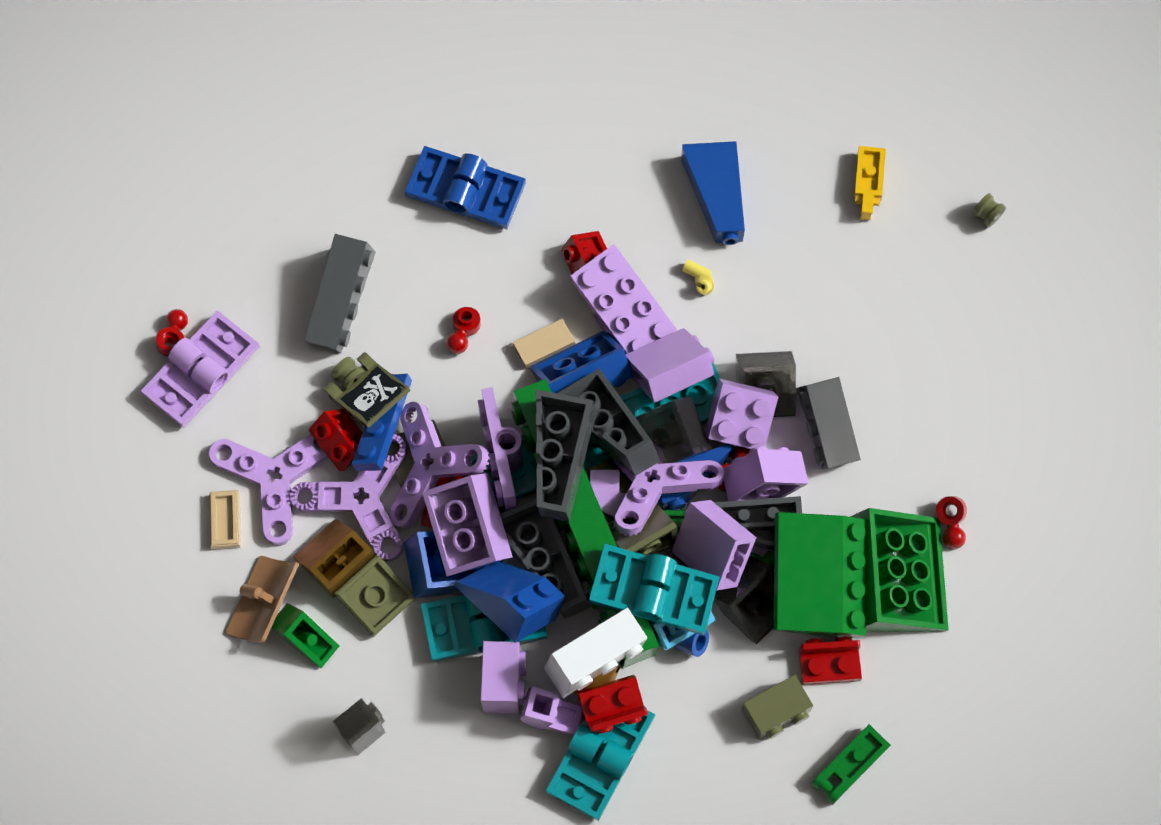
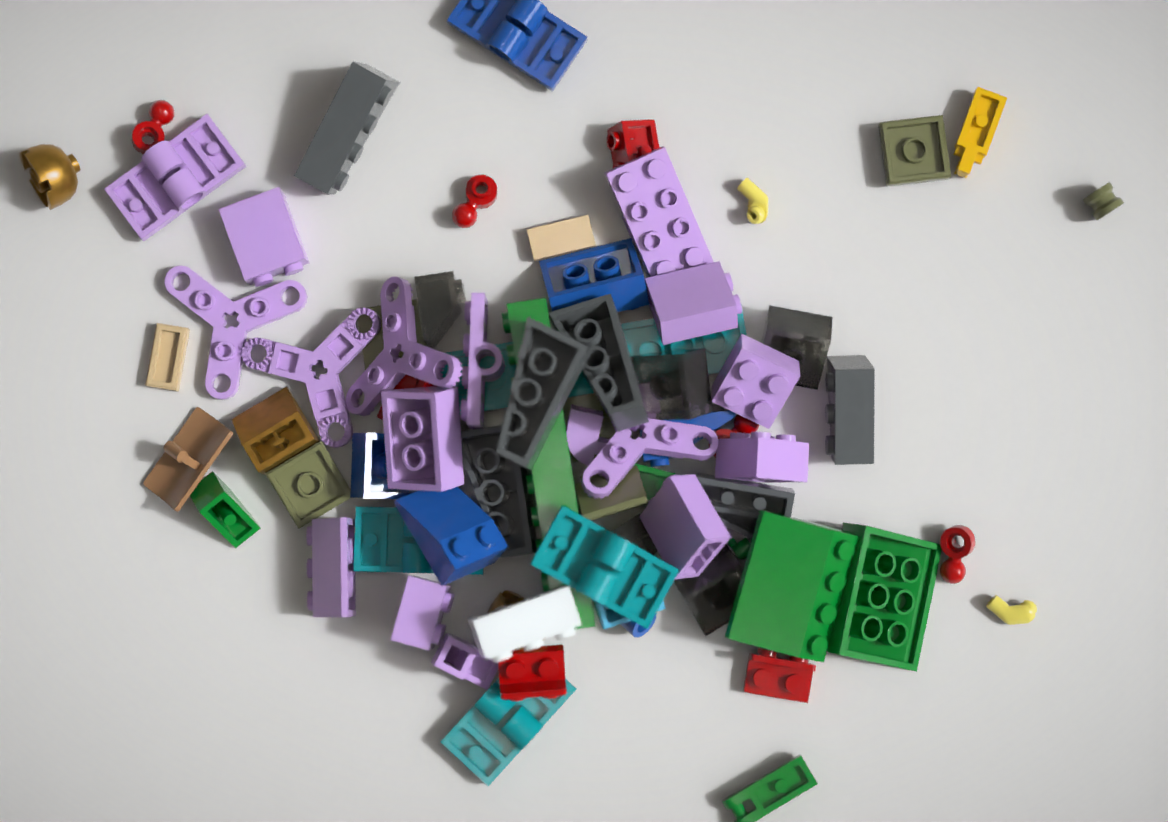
camera: 15 degrees right, 15 degrees up
red bracket [309,409,362,472] -> none
flag [323,352,411,428] -> none
olive wheel [331,357,366,390] -> none
clear smoke brick [333,698,386,755] -> none
blue plate [352,373,412,471] -> none
blue slope [681,141,745,245] -> none
olive brick [742,675,813,740] -> none
none -> pearl gold cylinder [20,144,81,210]
none -> lavender brick [219,187,309,287]
none -> lavender slope [306,517,356,617]
none -> clear smoke slope [414,271,466,348]
none -> olive plate [878,115,951,187]
none -> light yellow arm [986,595,1037,625]

